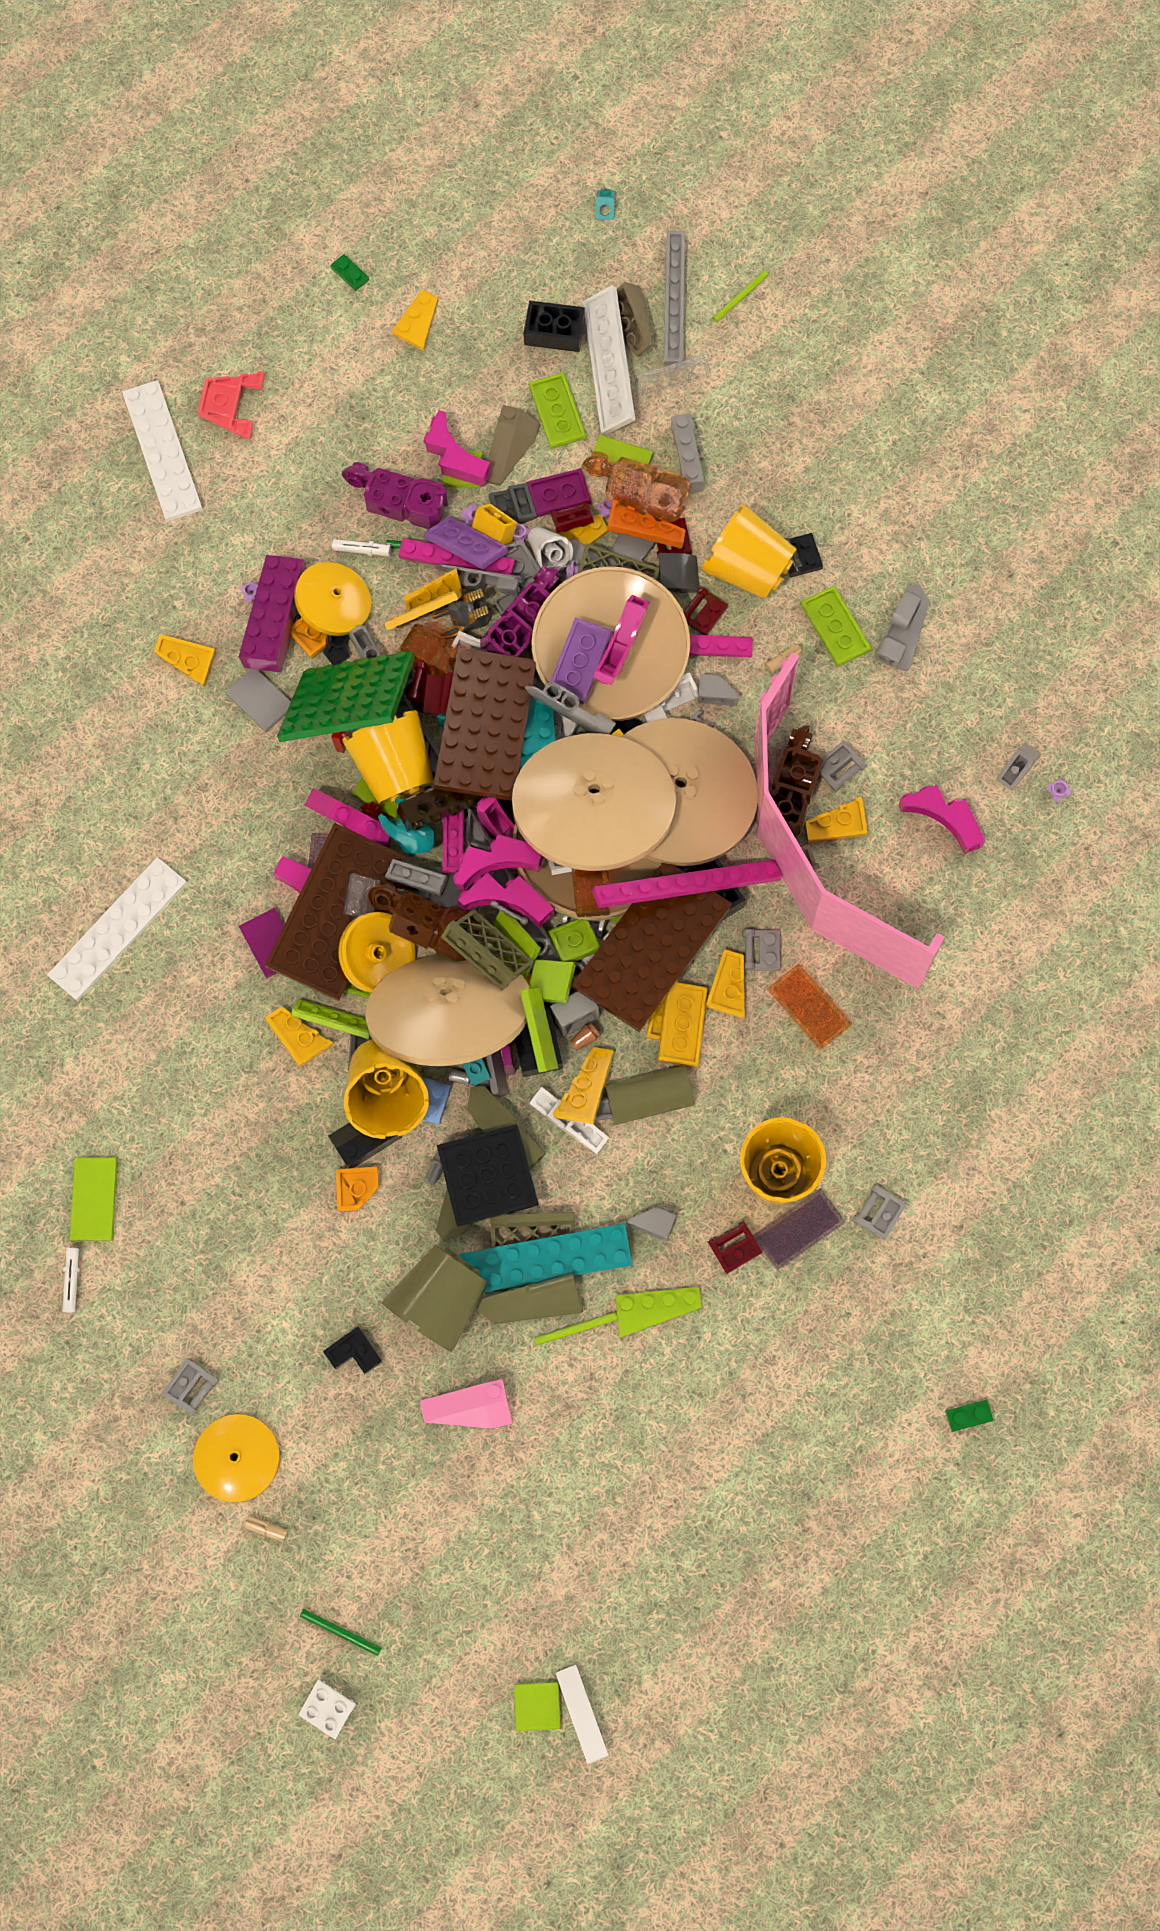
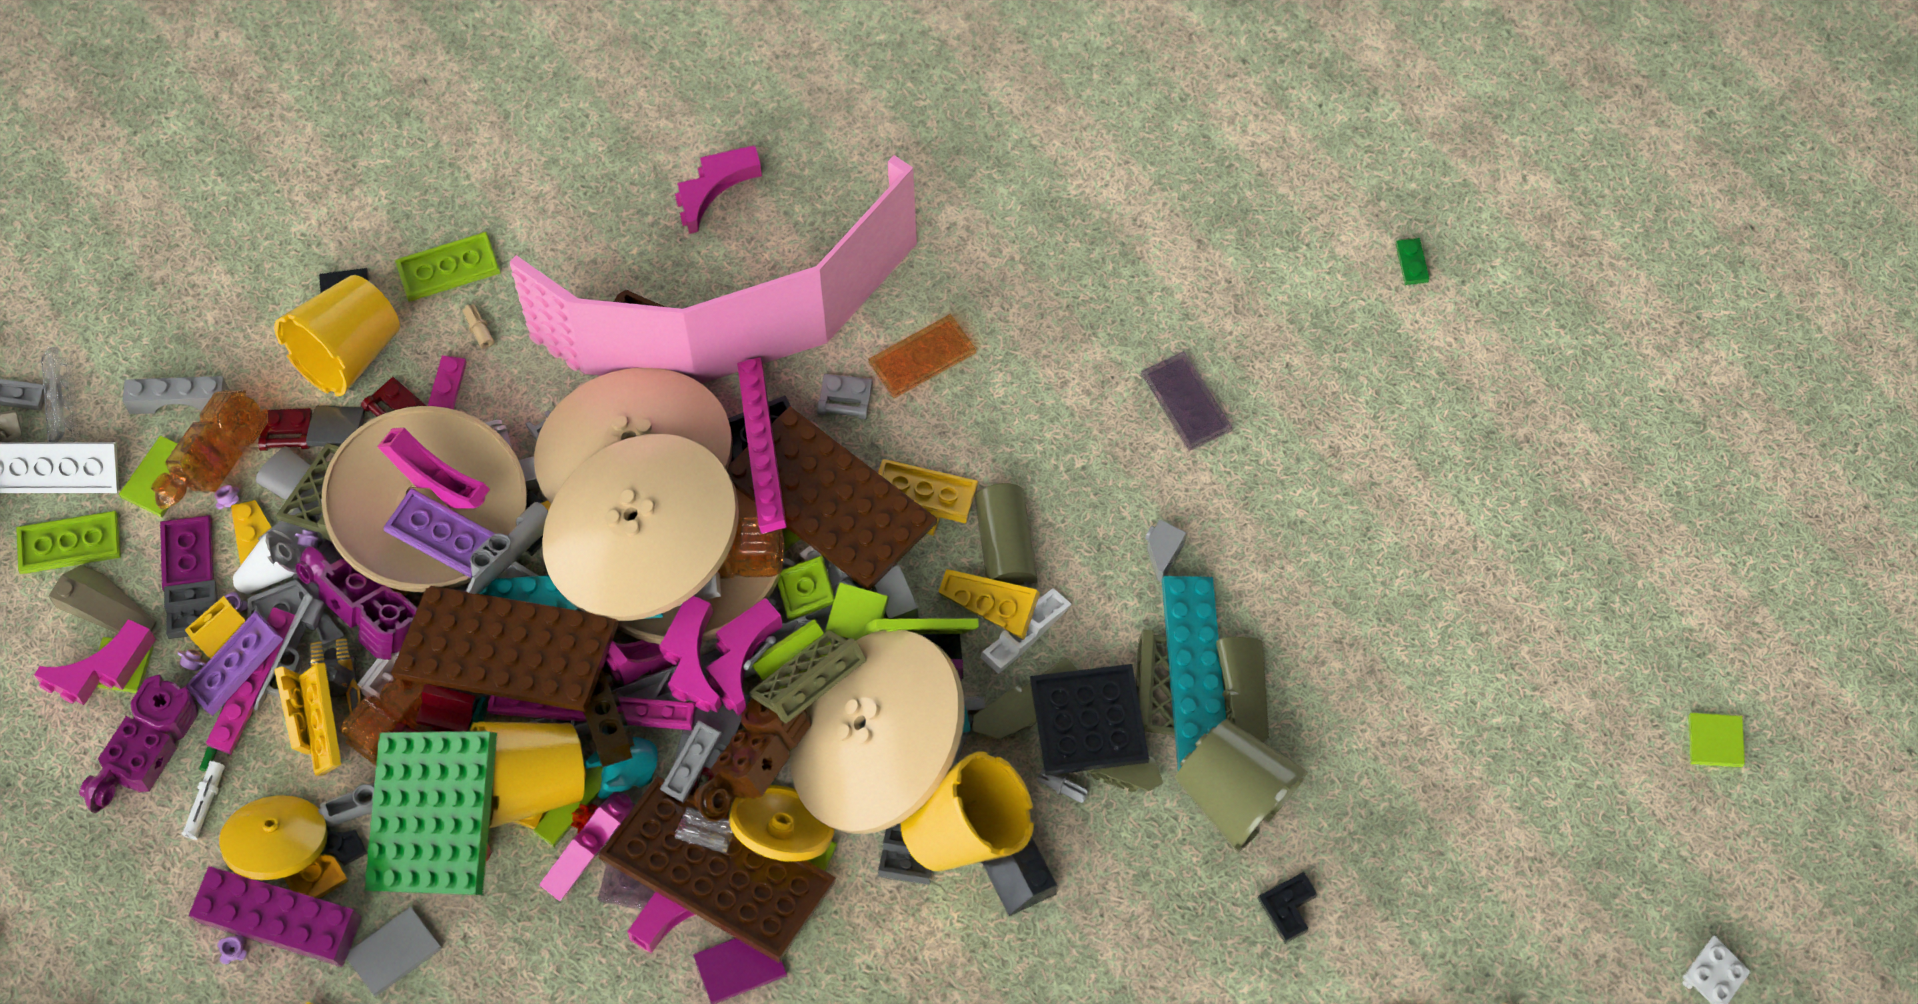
camera: 85 degrees left, 10 degrees down
yellow wing [265,1006,334,1068] -> none
lime tile [291,999,370,1039] -> none
green bar [300,1609,382,1656] -> none
light orange plate [336,1167,379,1212] -> none
bright pink wedge [420,1379,513,1429] -> none
lime bar [534,1312,618,1346] -> none
dark red plate [550,501,594,533] -> none
white slope [556,1665,609,1764] -> none
nougat cone [569,1022,600,1051] -> none
orange wing [607,499,685,548] -> none
lime wing [615,1287,702,1338] -> none
light grey slope [698,673,738,706] -> none
yellow wing [705,949,745,1019] -> none
dark red plate [707,1220,763,1274] -> none
yellow cone [740,1117,826,1205] -> none
yellow wing [805,796,868,843] -> none
light grey plate [820,740,867,792] -> none
light grey plate [852,1185,907,1241] -> none
light grey panel [874,584,930,671] -> none
light grey slope [997,743,1041,791] -> none
lavender plate [1047,779,1071,802] -> none

